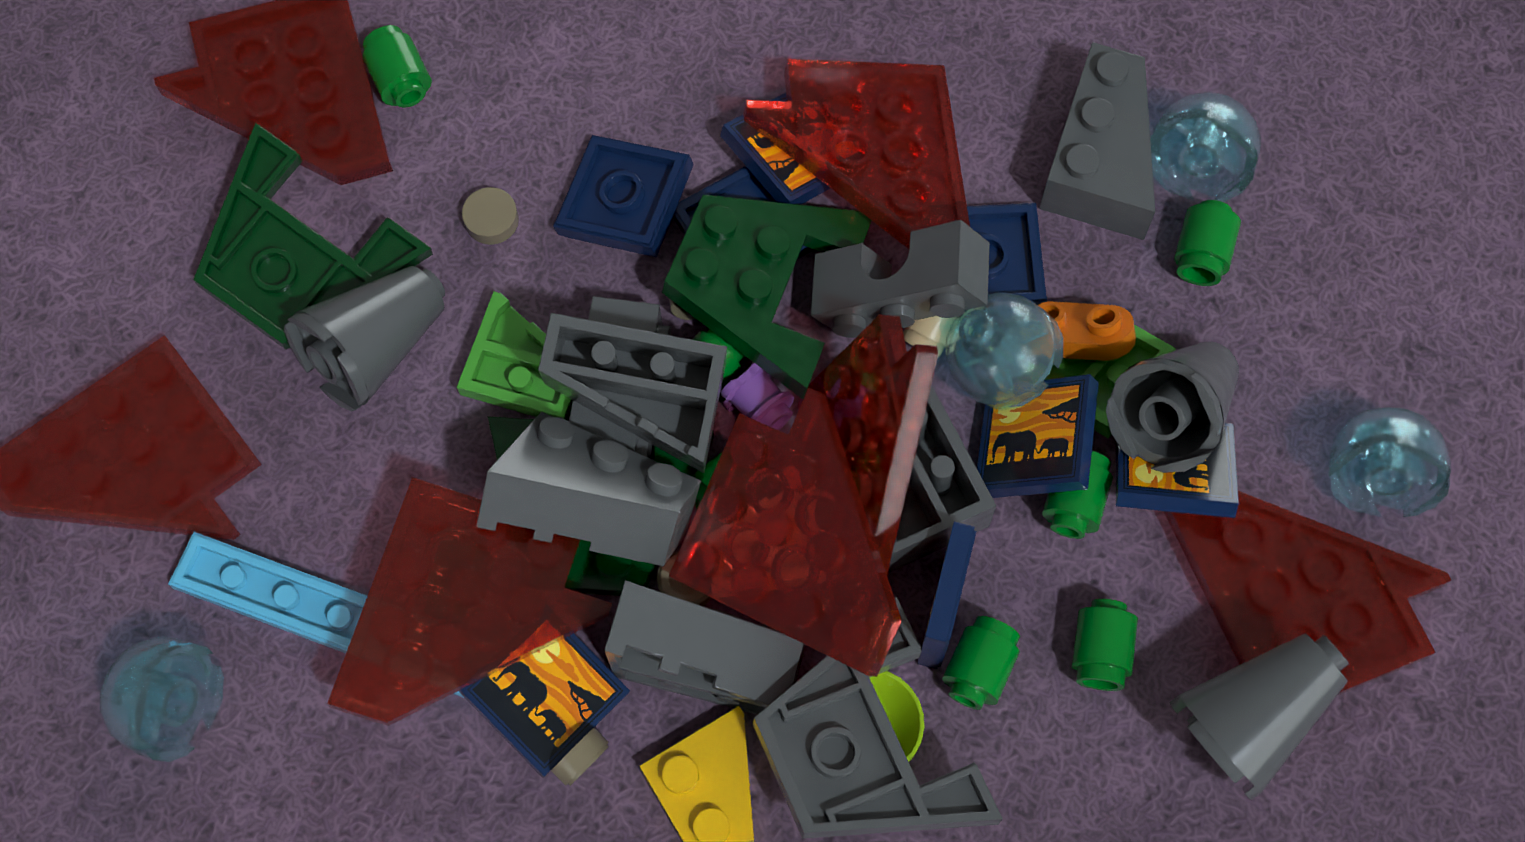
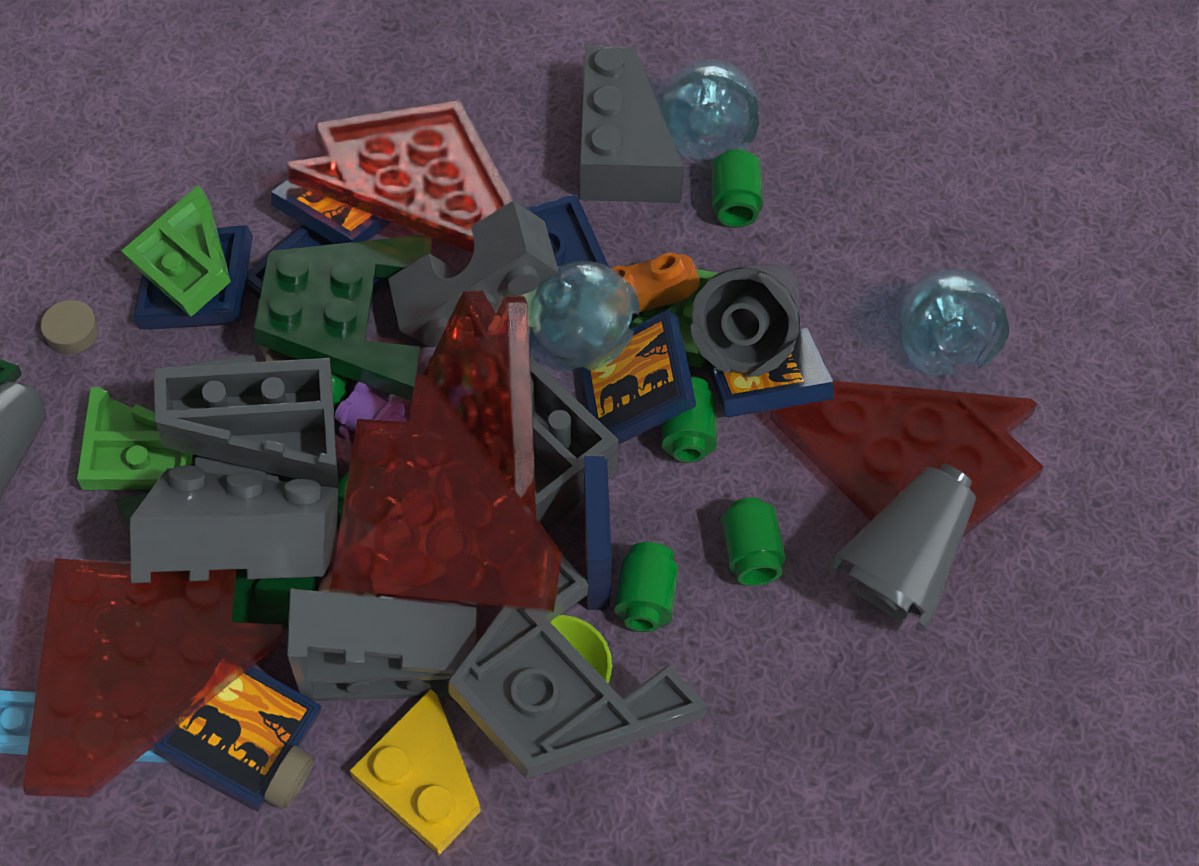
camera: 20 degrees left, 10 degrees down
none -> bright green wing [121,185,231,317]

